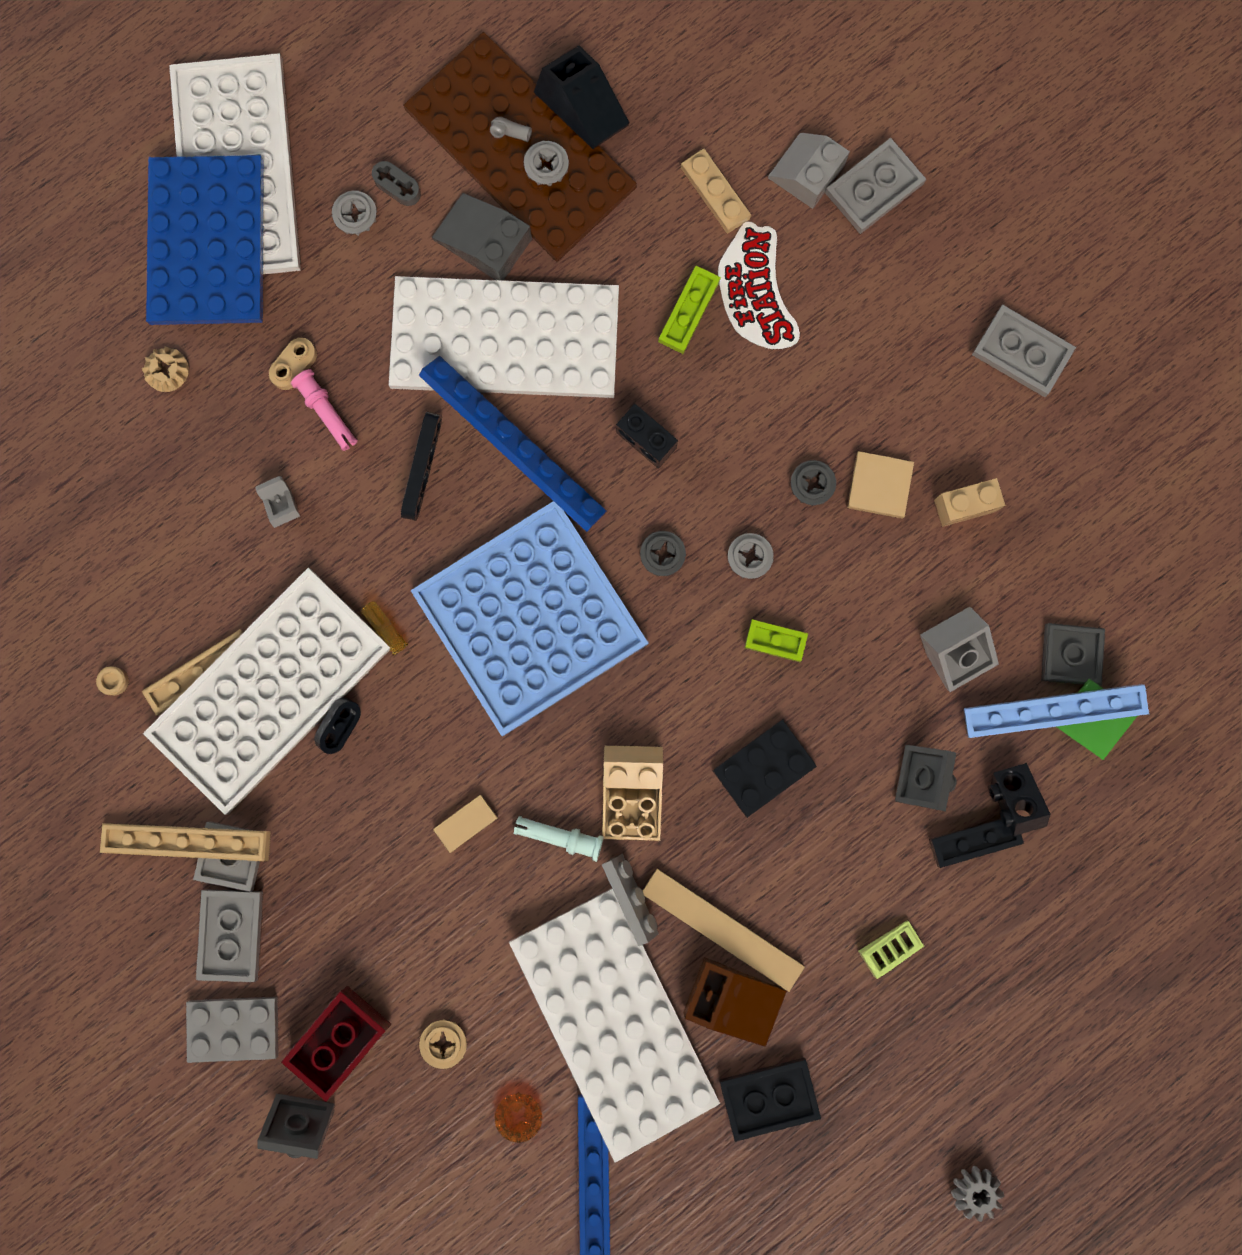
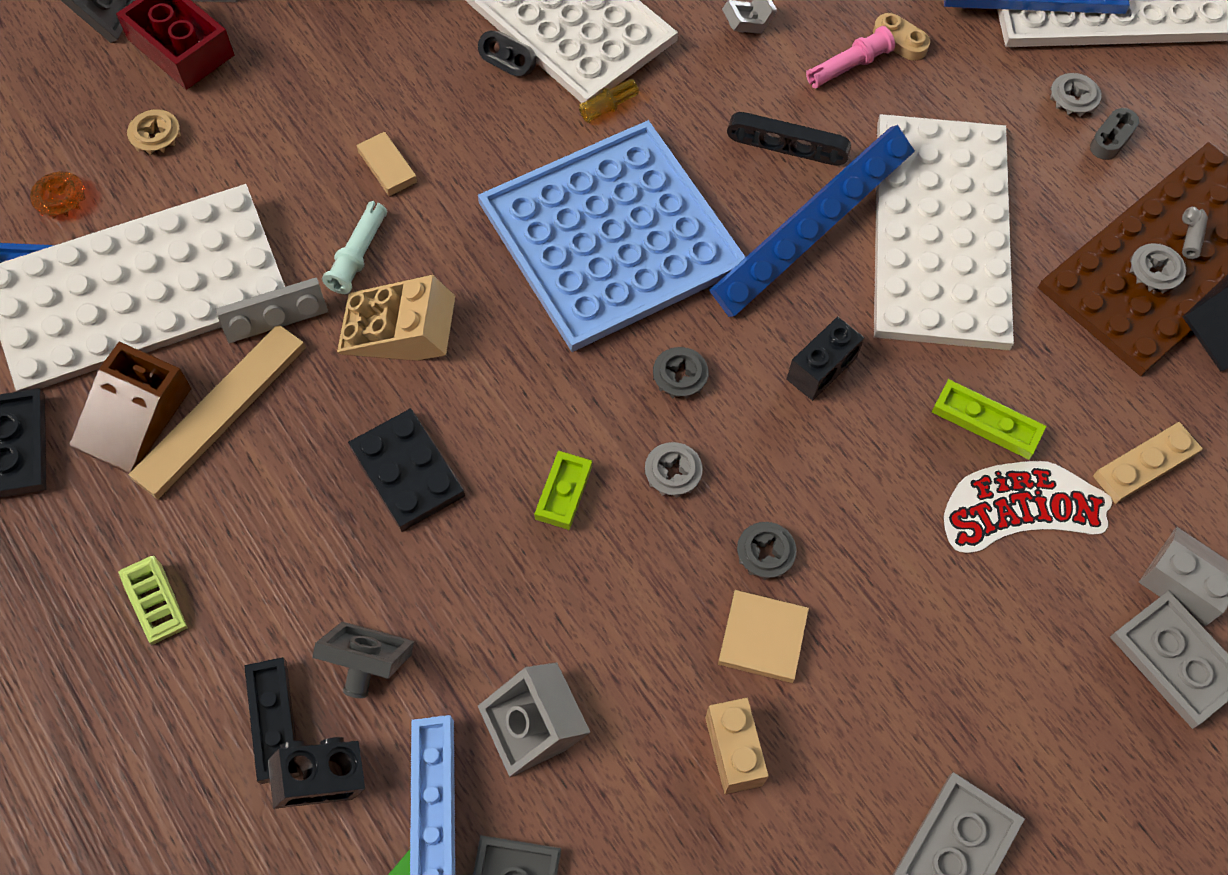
camera: 90 degrees right, 20 degrees down
dark grey slope [432,193,532,281] -> none

